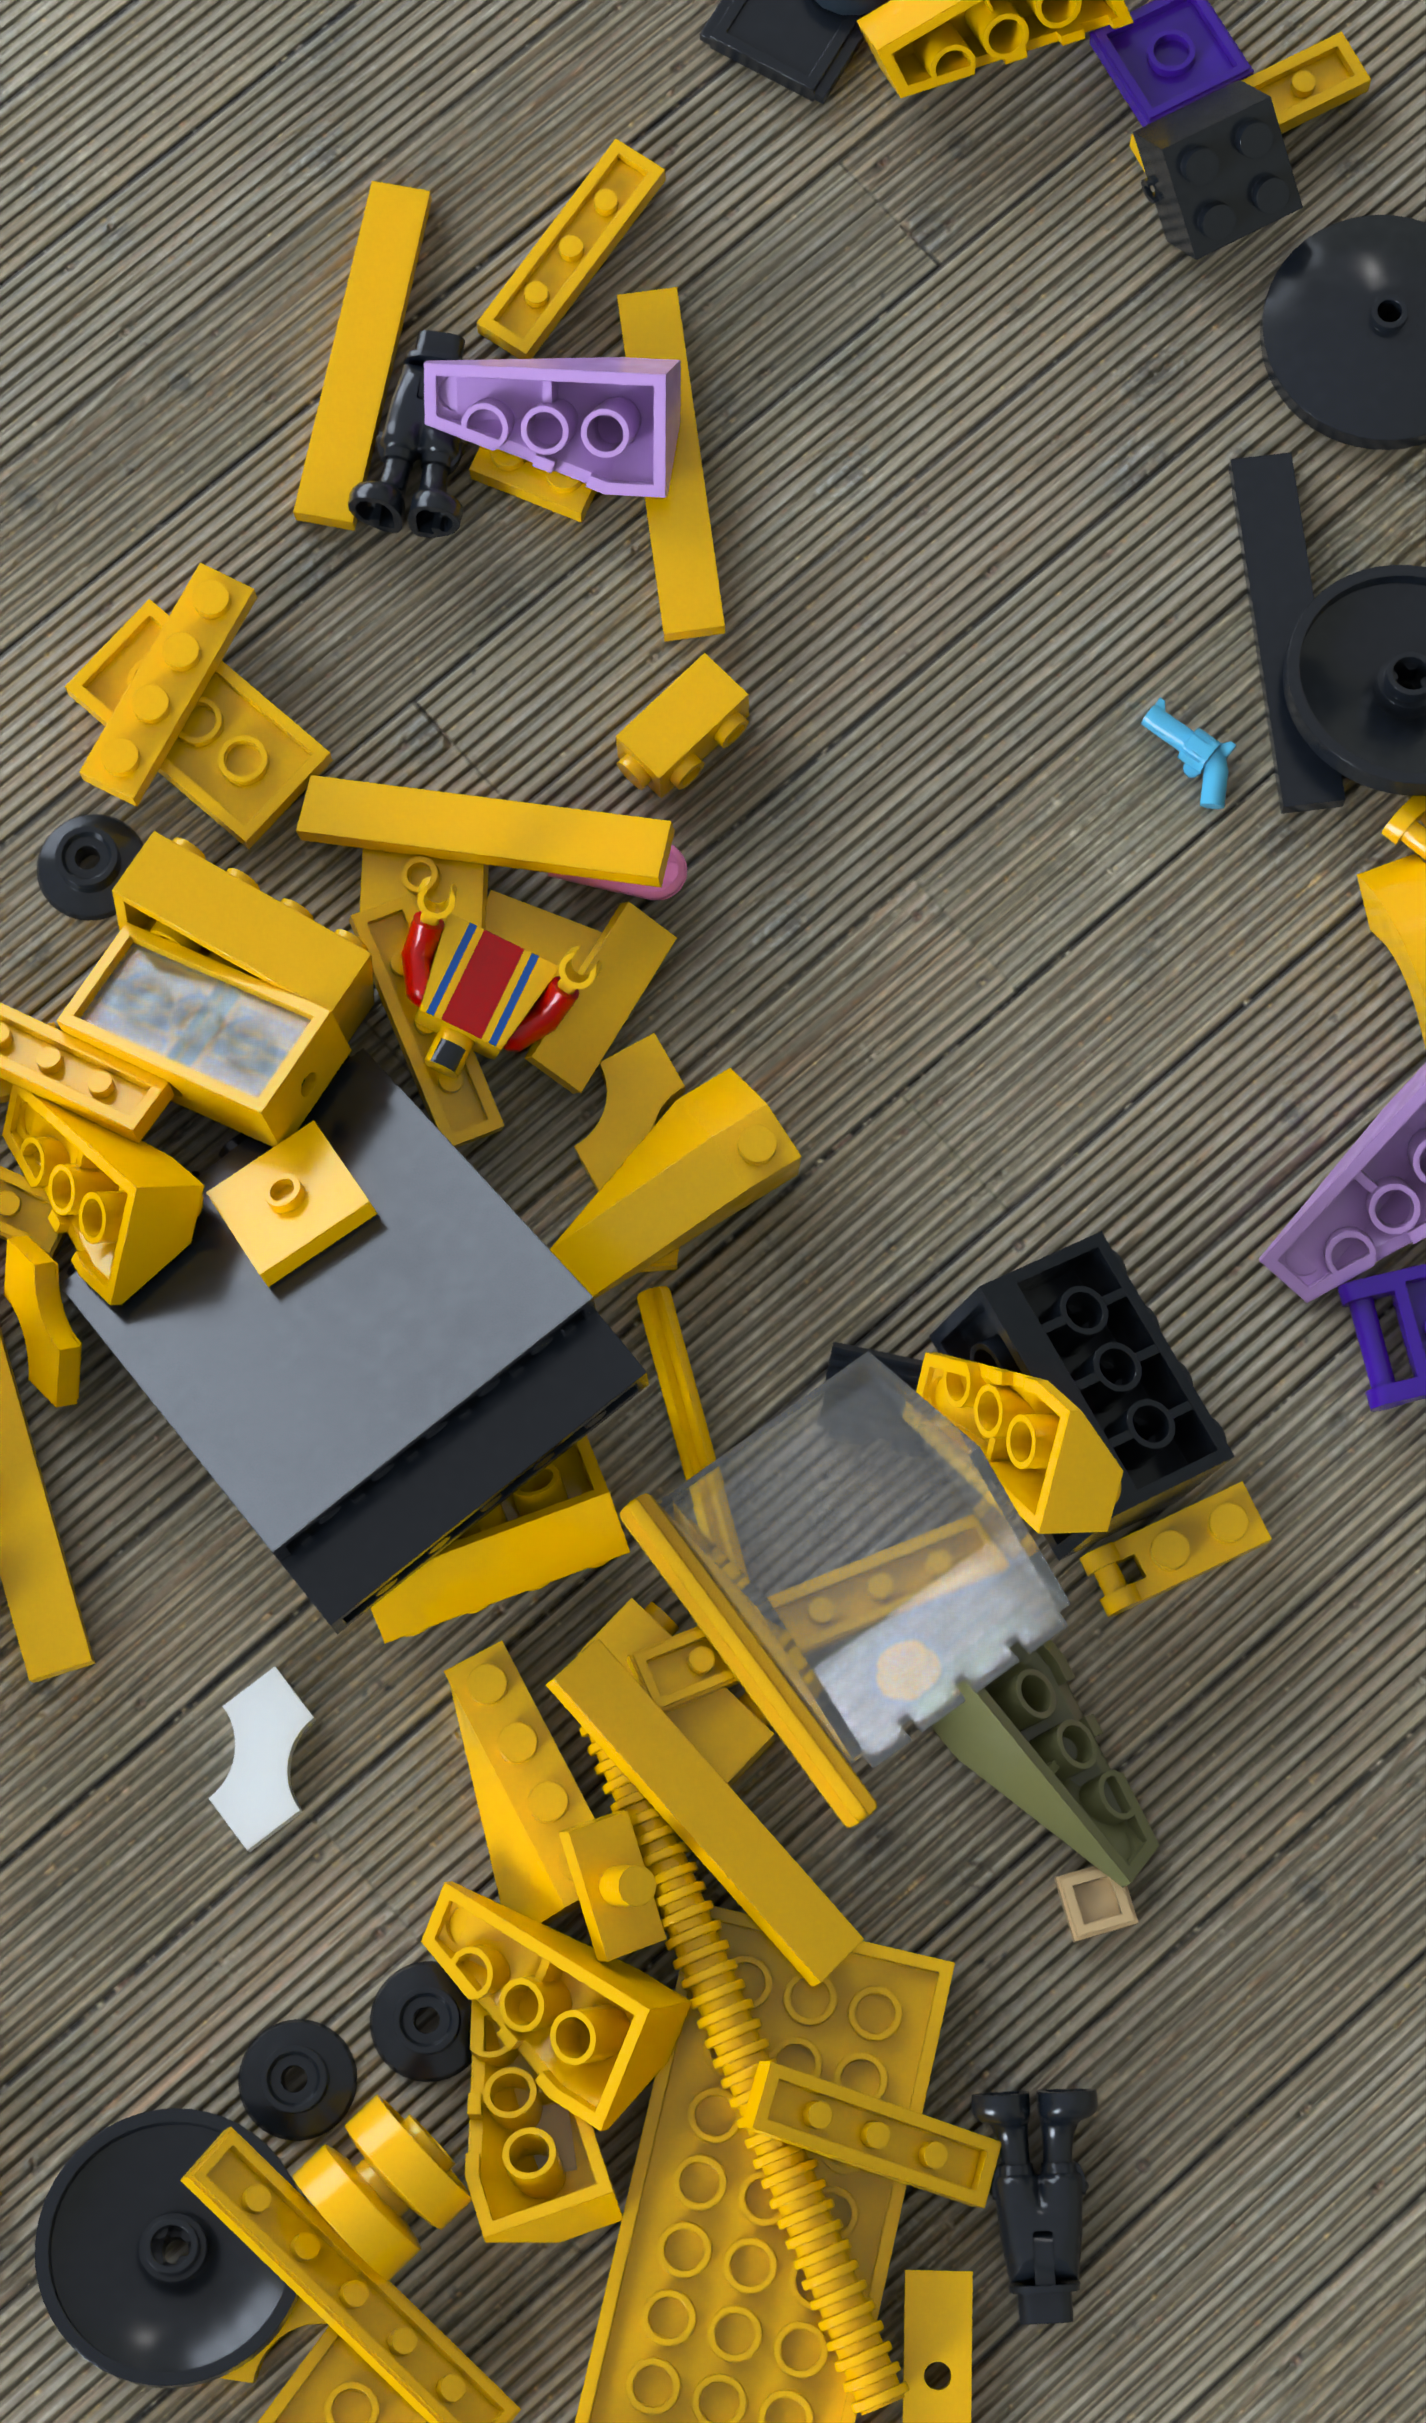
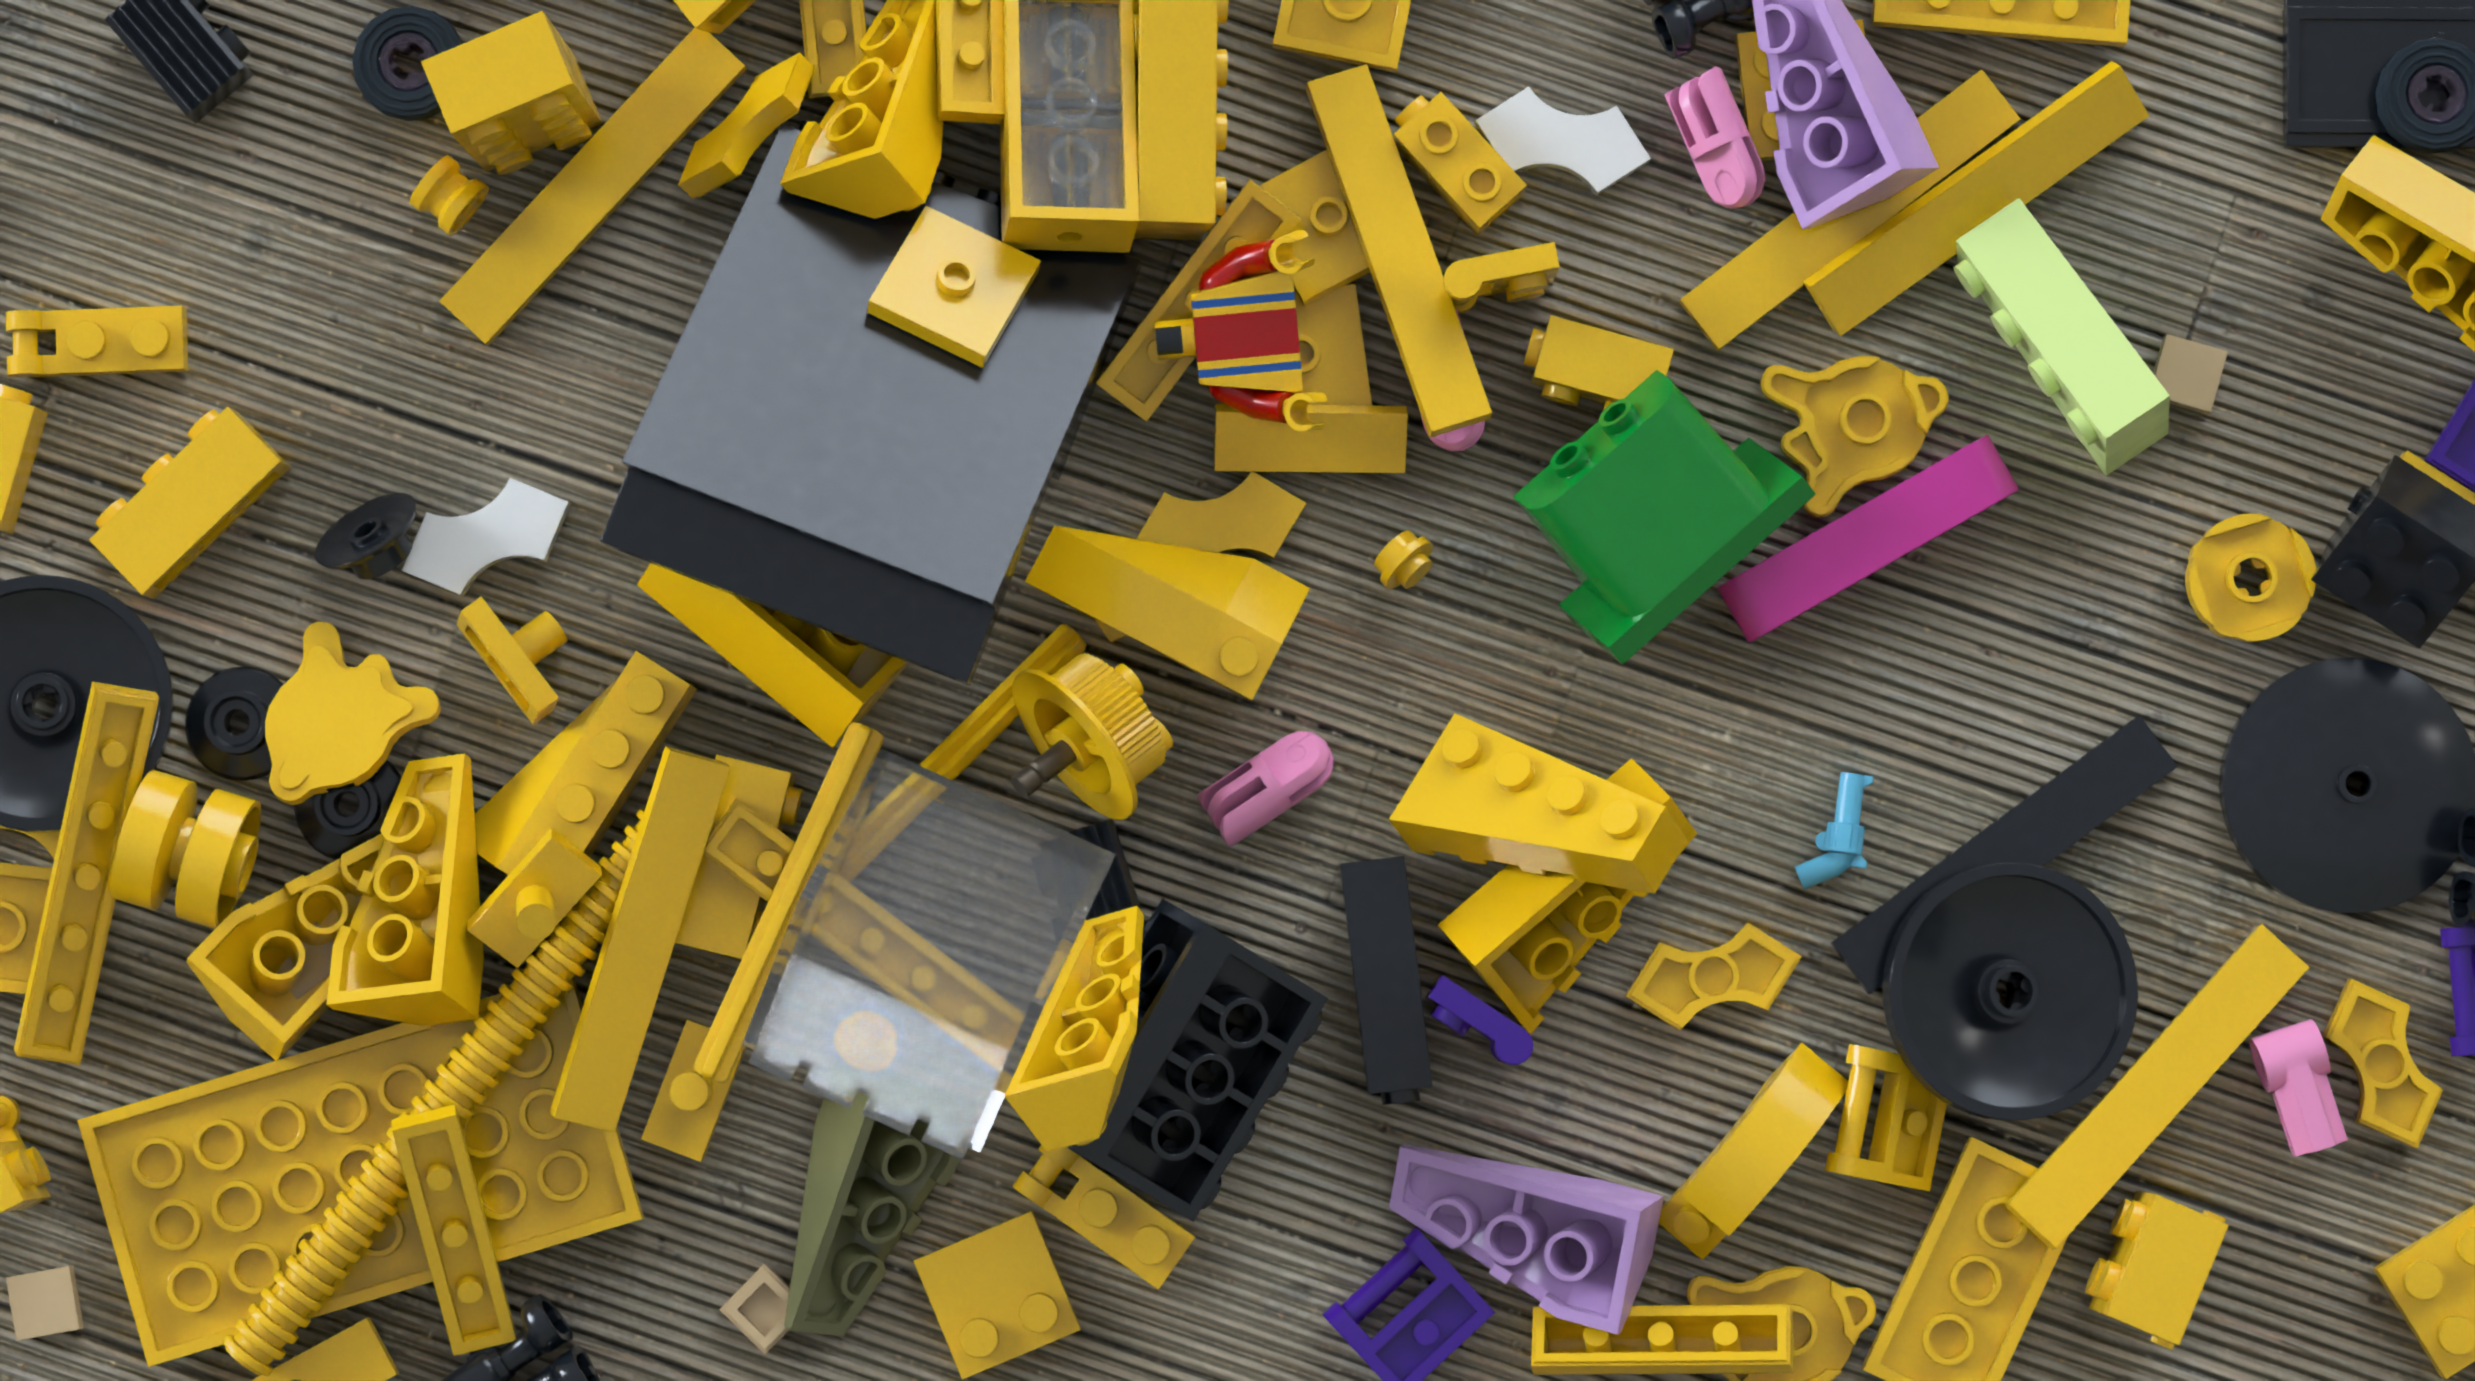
camera: 60 degrees right, 10 degrees up
none -> yellow brick [89,406,291,599]
none -> yellow tile [265,622,441,805]
none -> black piece [315,493,416,579]
none -> yellow tile [456,596,568,725]
none -> yellow tile [641,1019,749,1162]
none -> yellow plate [913,1210,1082,1380]
none -> yellow piece [1011,653,1173,820]
none -> bright pink arm [1197,731,1334,847]
none -> black brick [1339,856,1433,1105]
none -> yellow plate [1374,530,1433,589]
none -> yellow wedge [1388,713,1687,894]
none -> yellow brick [1393,92,1527,236]
none -> dark purple plate [1425,975,1533,1065]
none -> yellow wedge [1438,758,1698,1035]
none -> yellow plate [1443,242,1560,314]
none -> white tile [1475,87,1651,196]
none -> green windscreen [1513,370,1816,665]
none -> yellow tile [1624,922,1802,1031]
none -> bright pink arm [1664,66,1766,209]
none -> dark pink beam [1717,435,2020,644]
none -> yellow tile [1760,356,1949,519]
none -> yellow tile [1803,61,2149,336]
none -> yellowish green wedge [1953,198,2170,476]
none -> tan tile [2153,334,2228,415]
none -> yellow plate [2185,513,2317,643]

